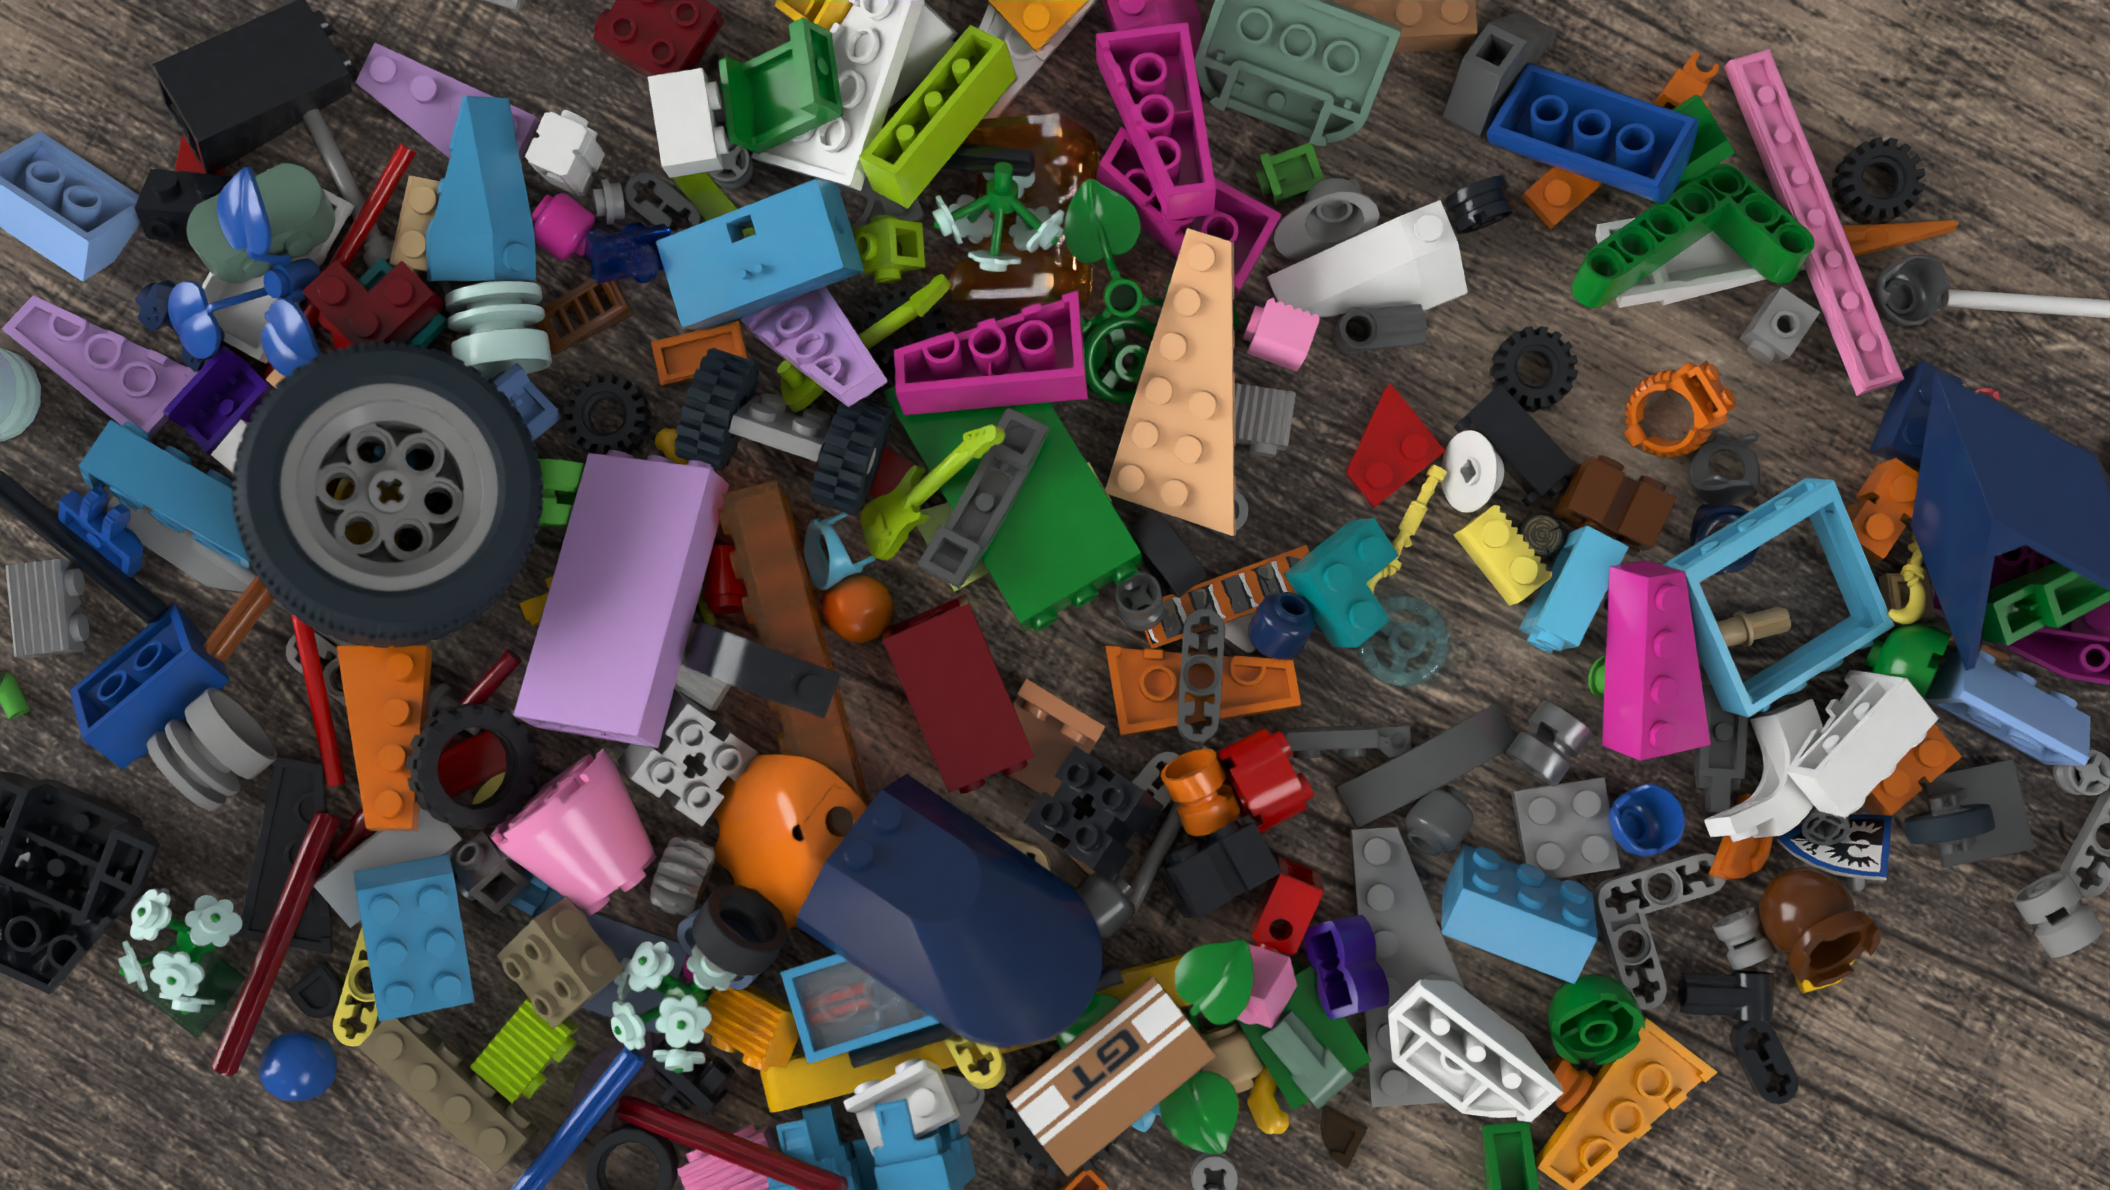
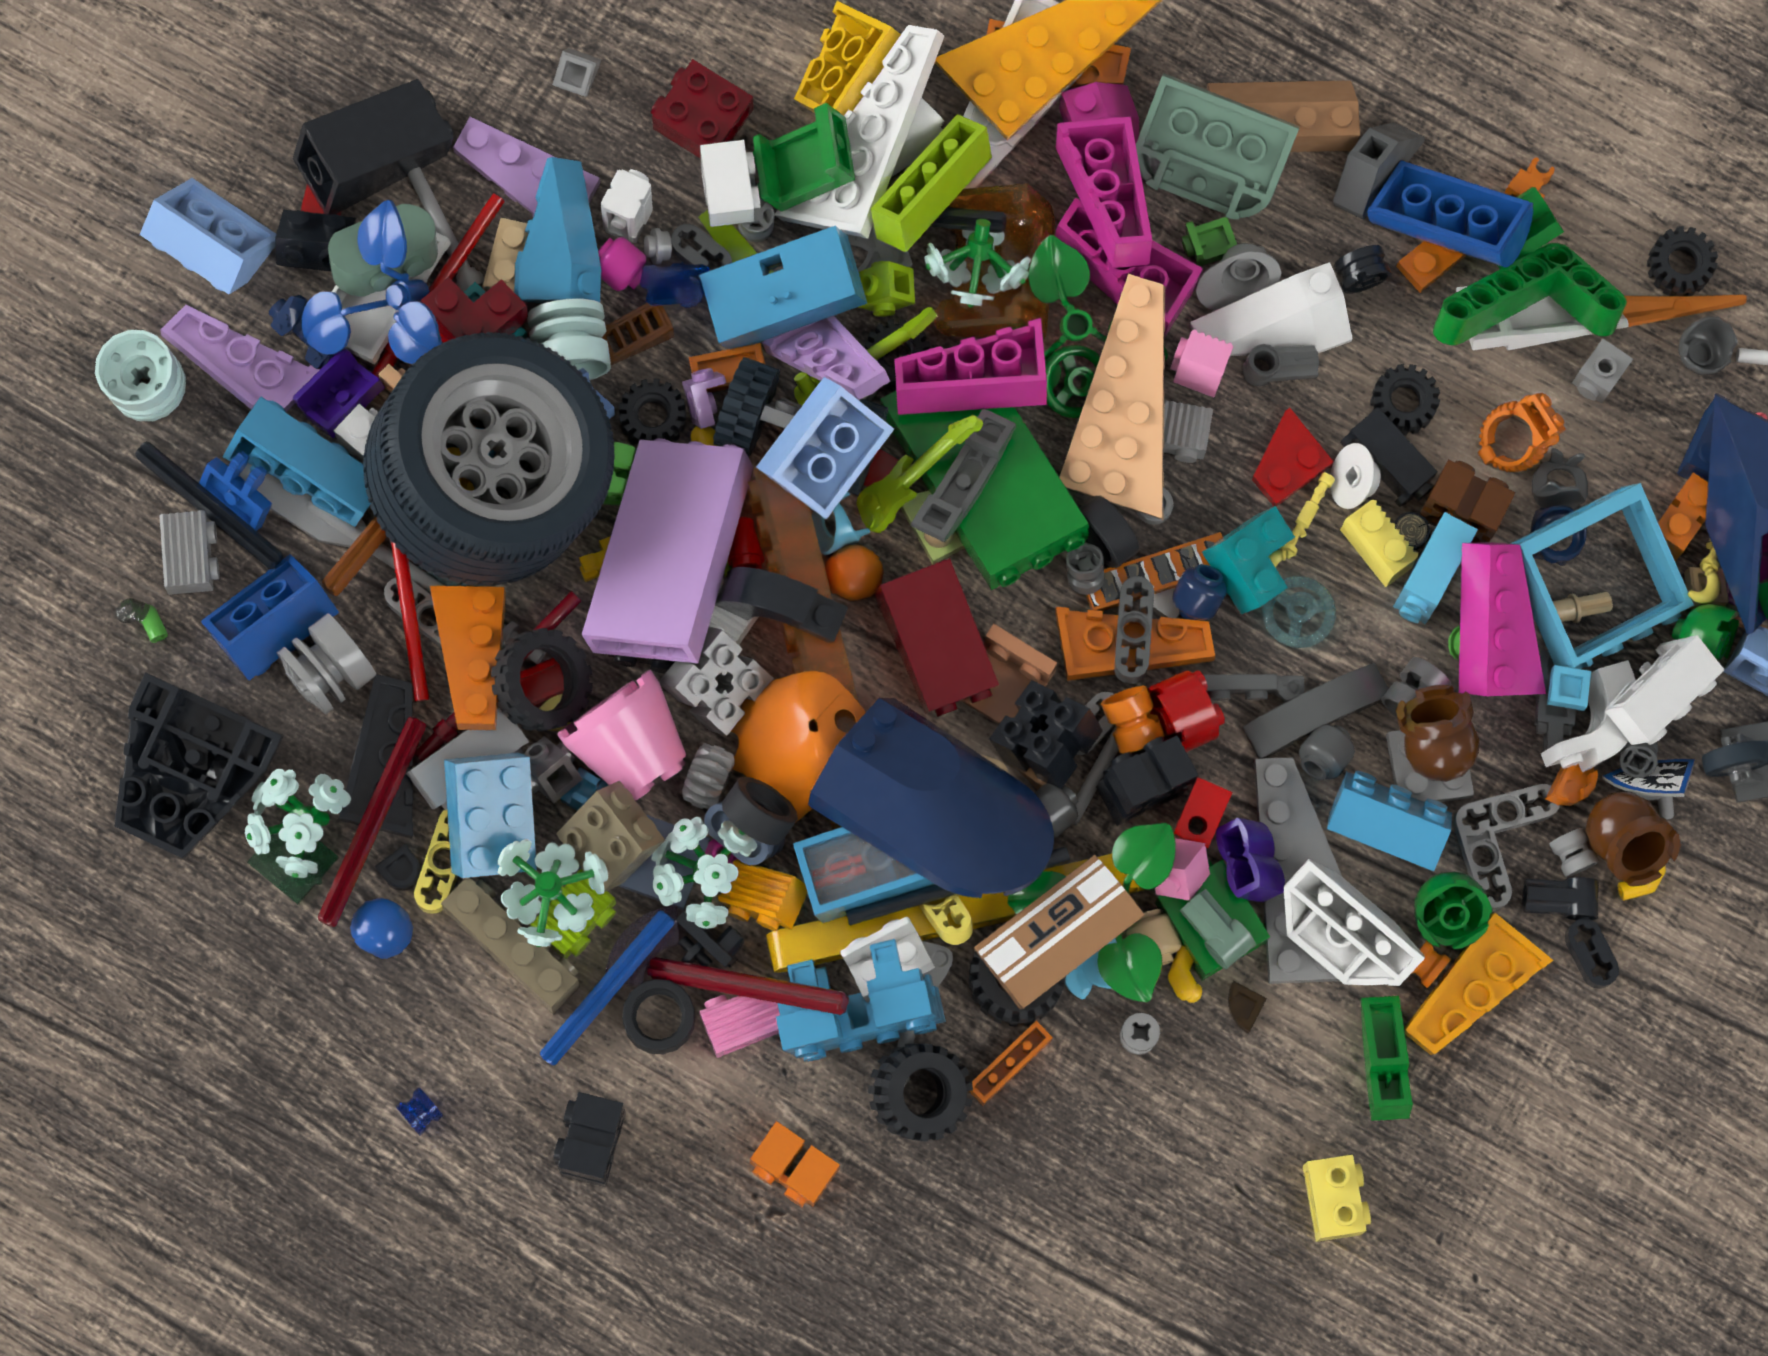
camera: 10 degrees left, 10 degrees down
blue hair [1608,783,1686,857] -> none
bright pink tile [1724,49,1904,396] -> none
orange piece [1864,724,1962,816] -> none
none -> light aqua plant [498,839,608,947]
none -> lavender bracket [682,368,726,429]
none -> light blue slope [756,377,894,519]
none -> reddish brown tile [1396,685,1479,782]
none -> medium azure tile [1547,665,1591,711]

